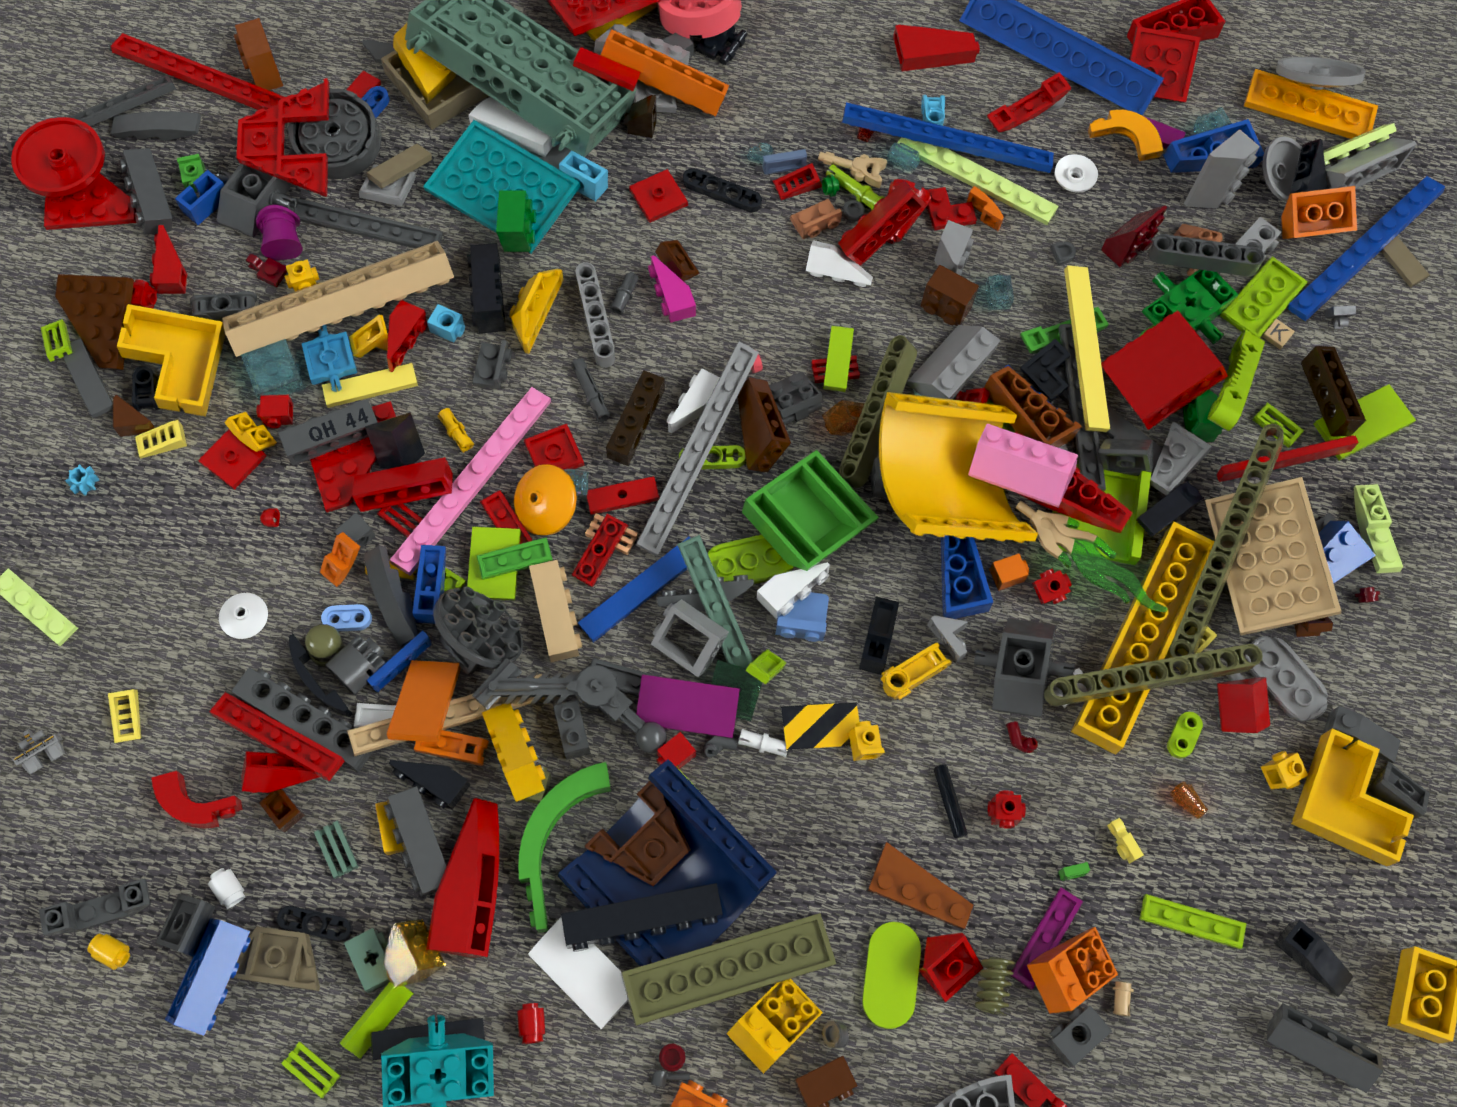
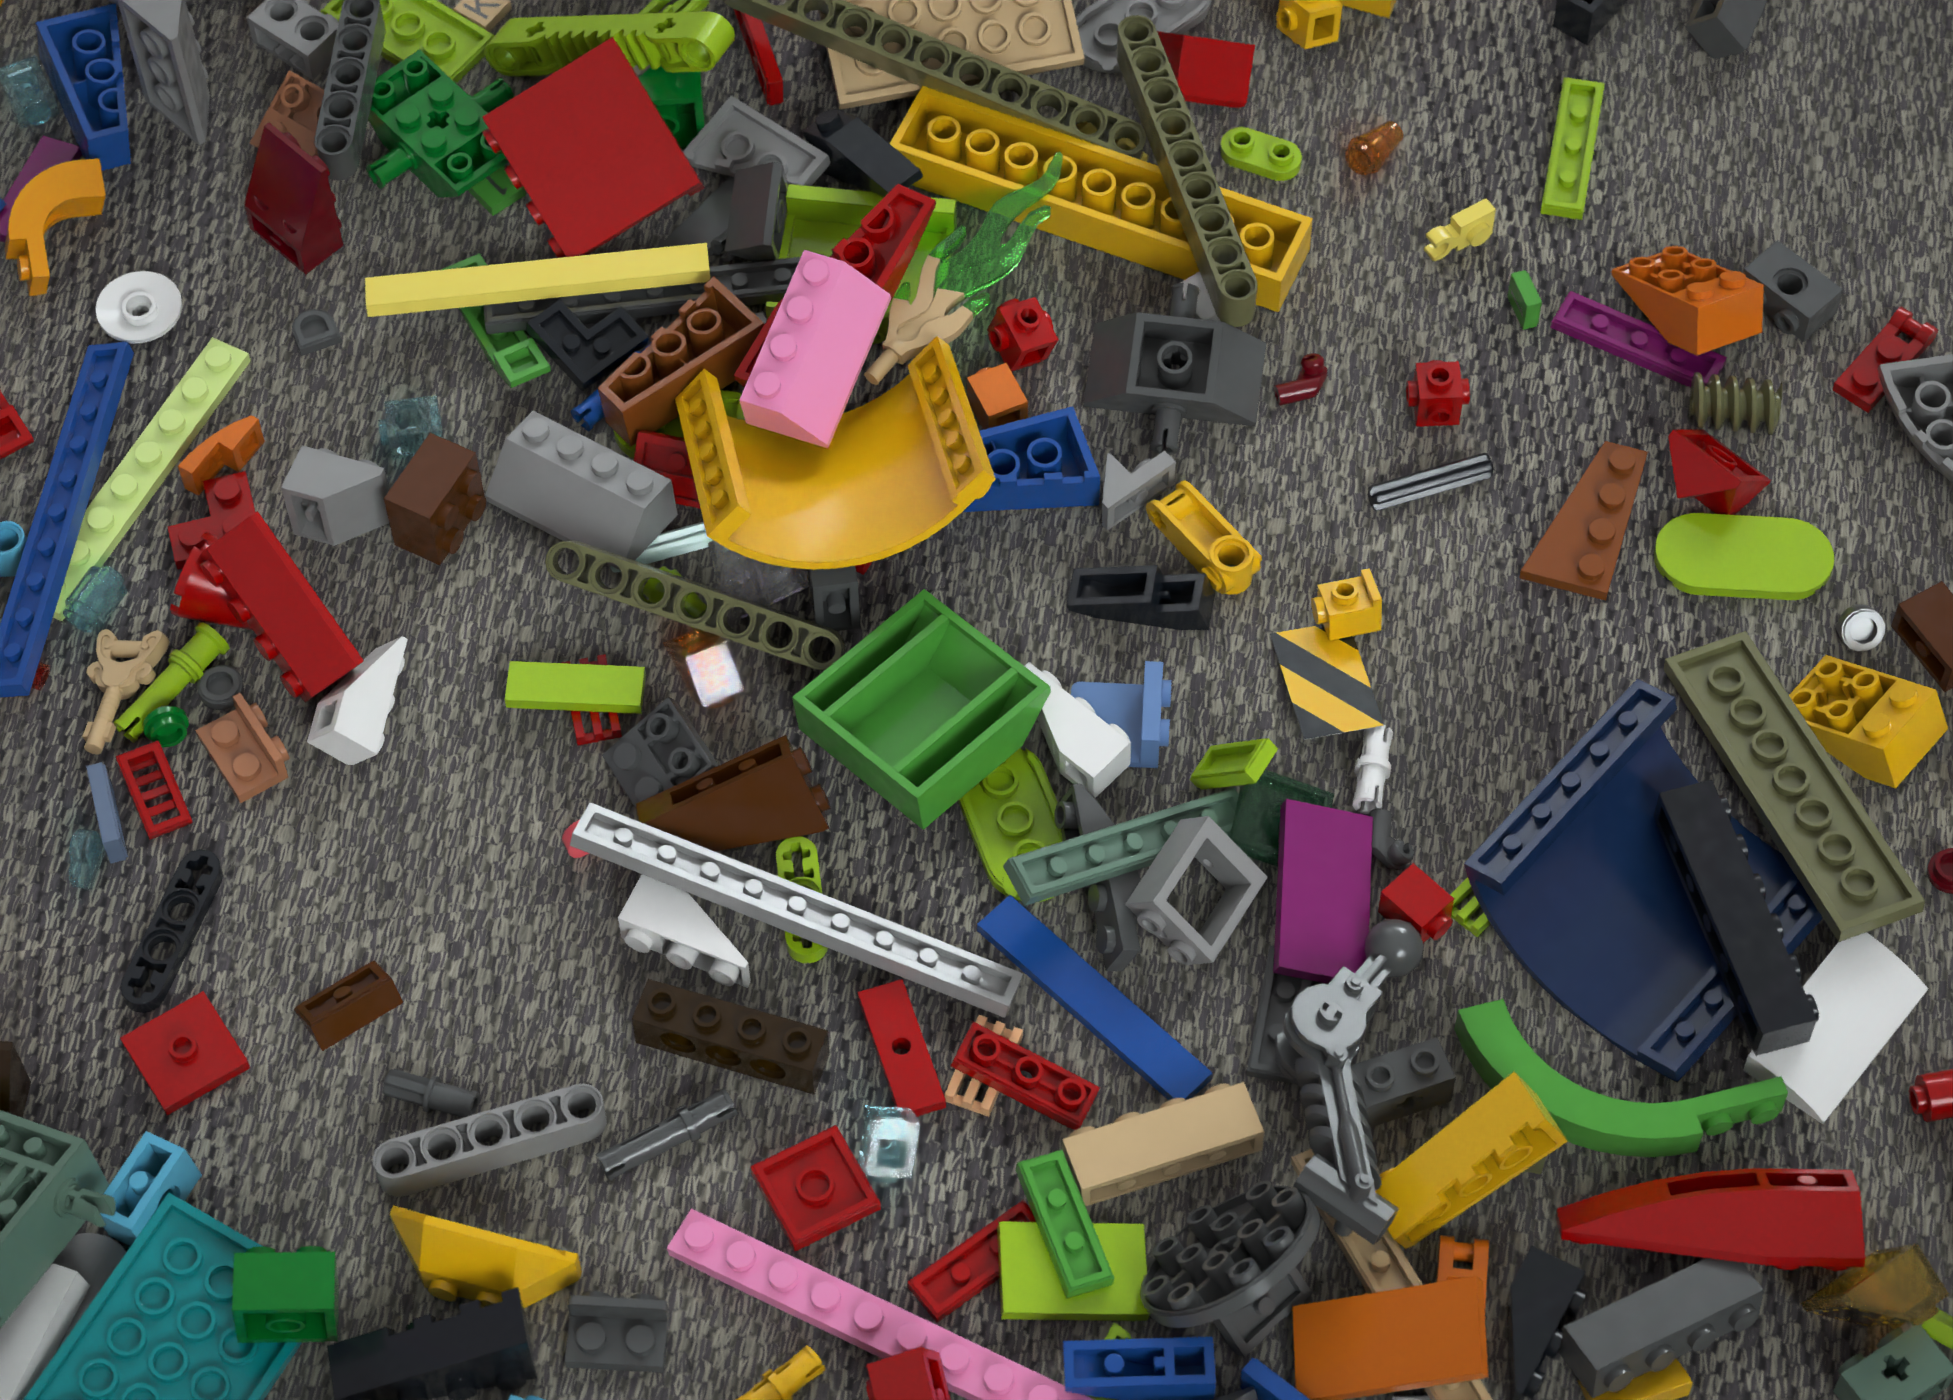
camera: 90 degrees left, 10 degrees down
light orange dish [514,465,577,536] -> none
reddish brown wing [585,781,691,886] -> none
dark pink slope [648,255,696,323] -> none
tan pin [1112,982,1134,1016] -> none

